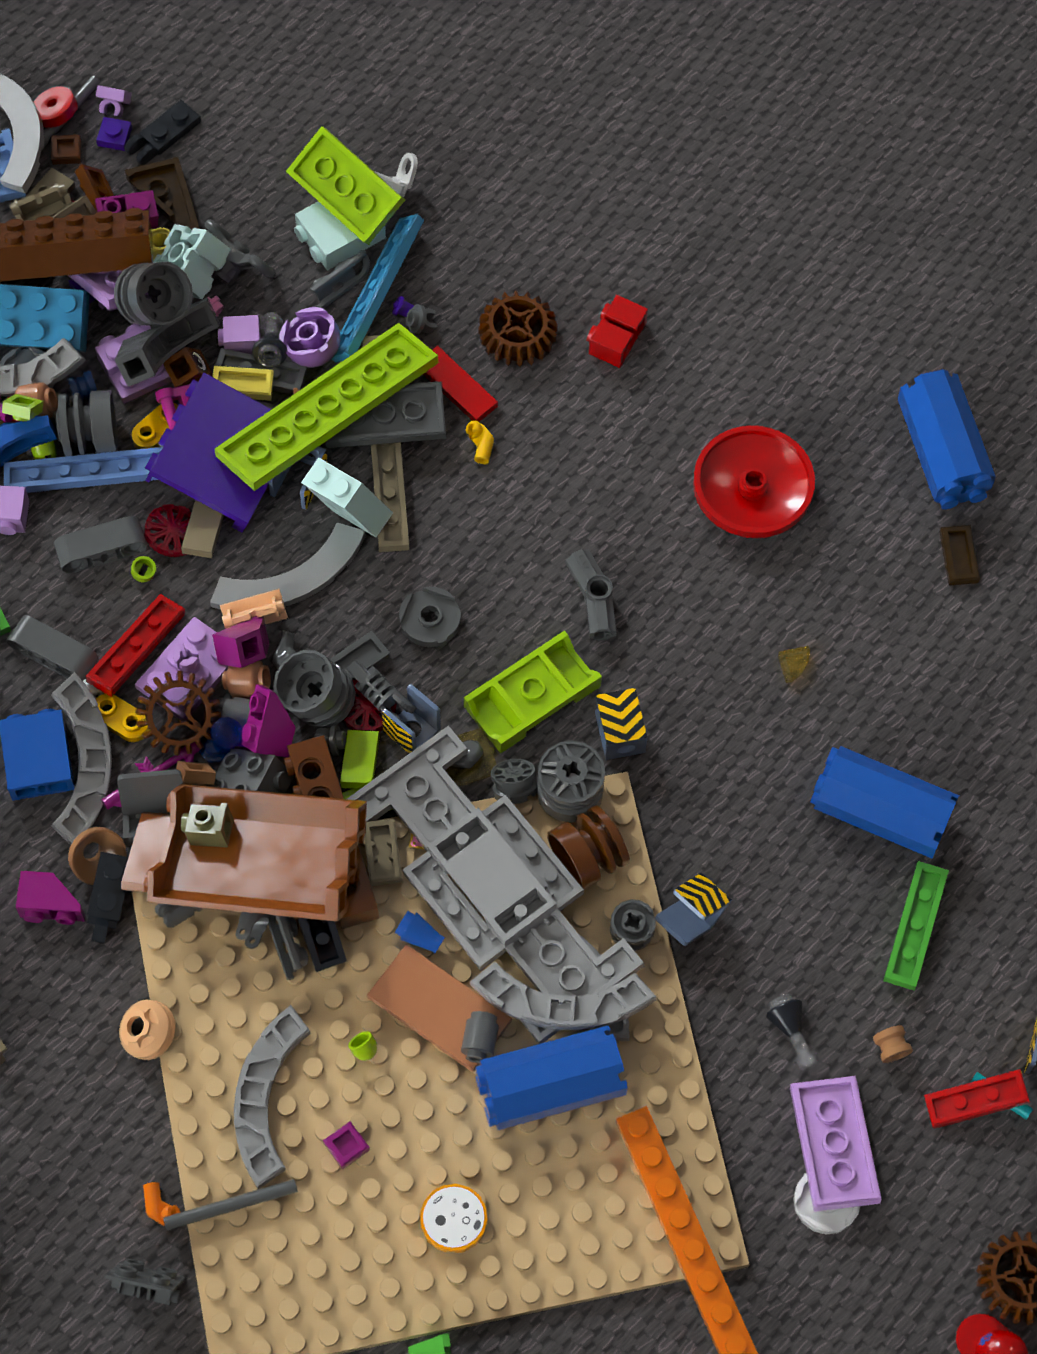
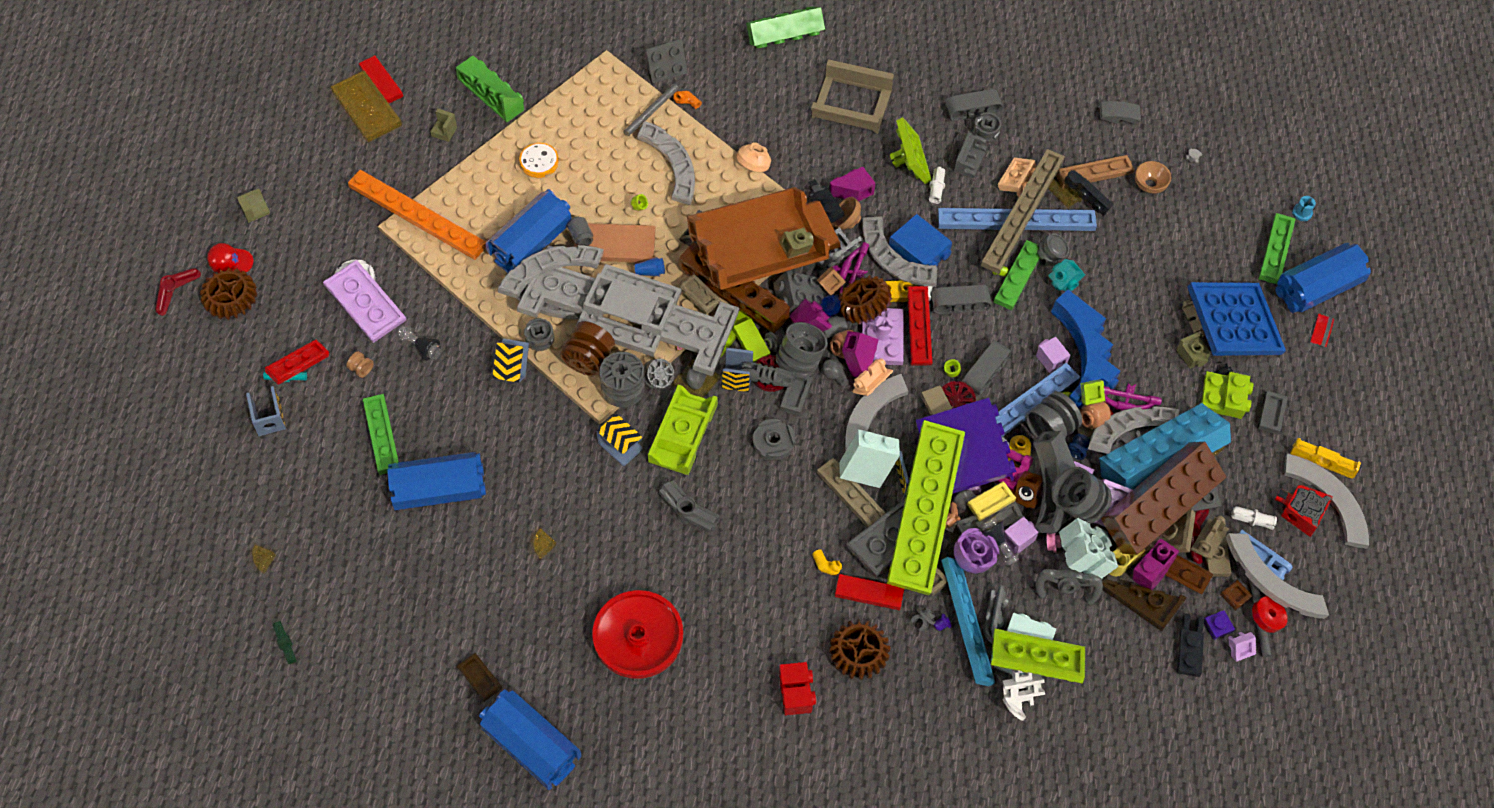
camera: 145 degrees right, 5 degrees down
magenta tile [323,1121,370,1170] -> none

